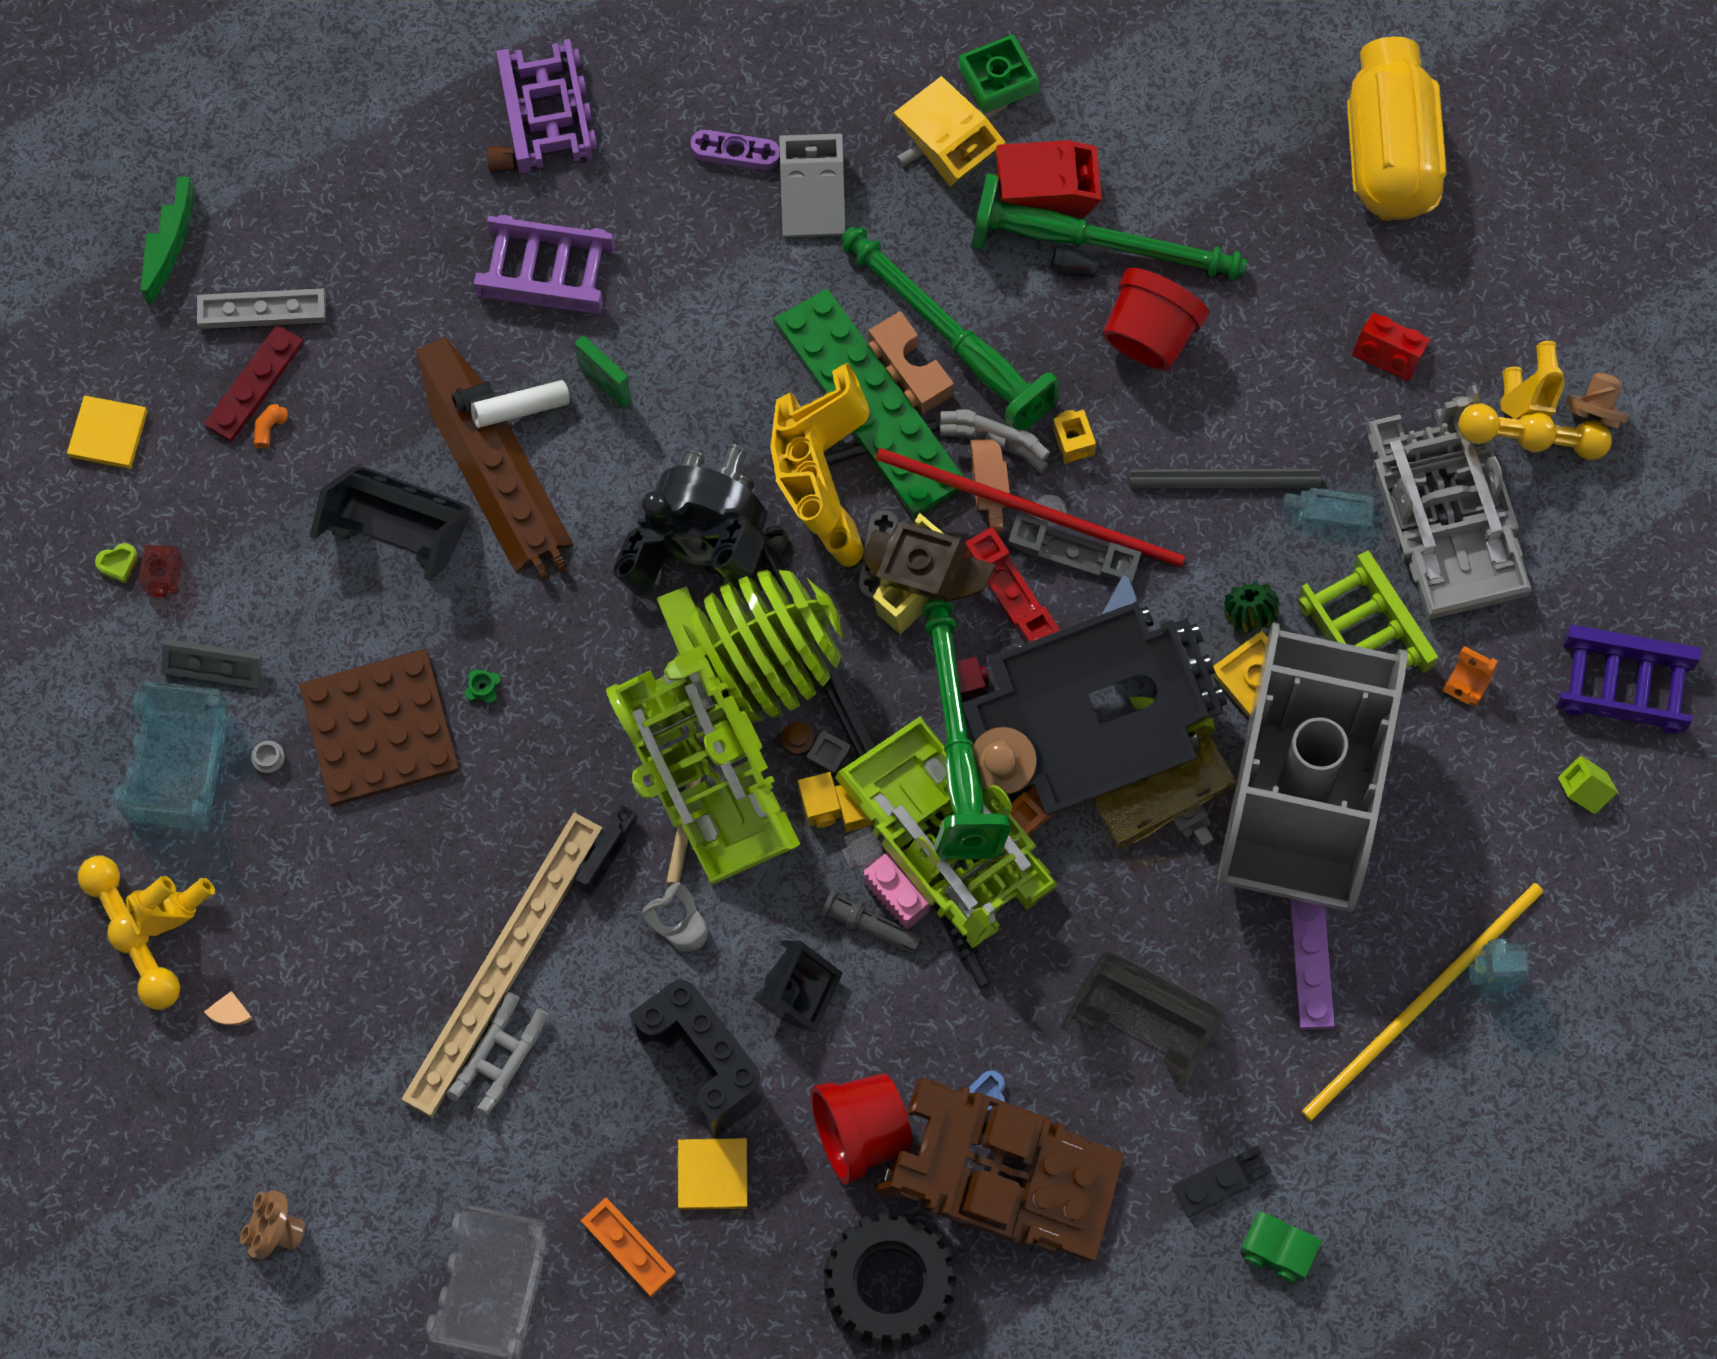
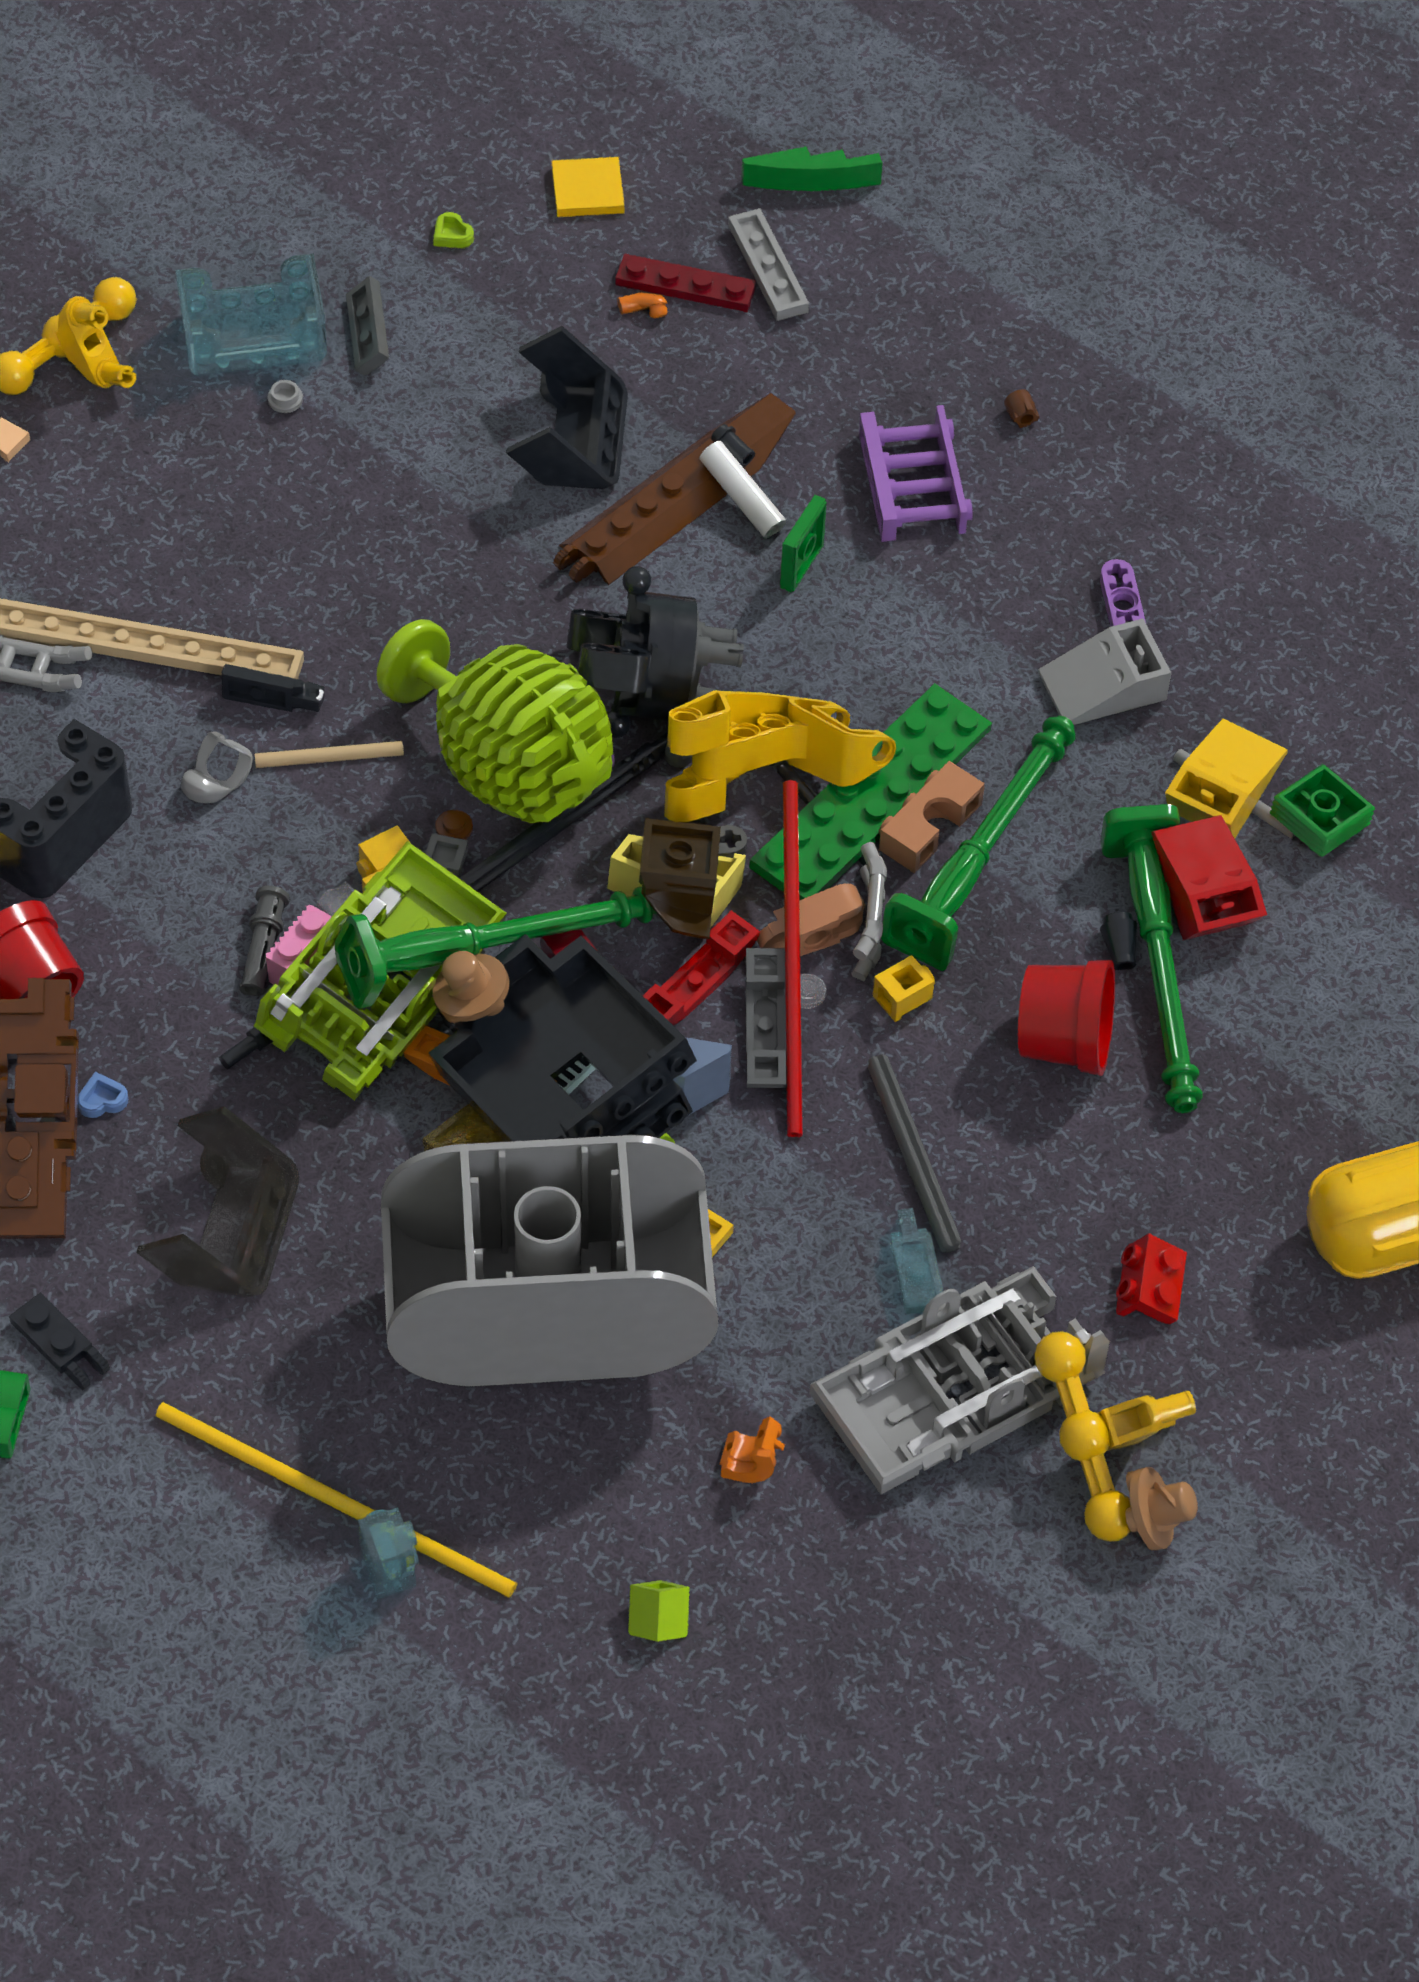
camera: 70 degrees right, 15 degrees down
clear red brick [139,544,182,597] -> none
reddish brown plate [299,648,459,807] -> none
green plate [465,669,501,704] -> none
medium lavender fence [496,39,597,173] -> none
lime piece [614,644,800,885] -> none
black brick [753,940,843,1033] -> none
dark green gear [1224,580,1280,635] -> none
medium lavender plate [1289,899,1334,1030] -> none
lime fence [1298,550,1438,673] -> none
dark purple fence [1555,624,1702,734] -> none

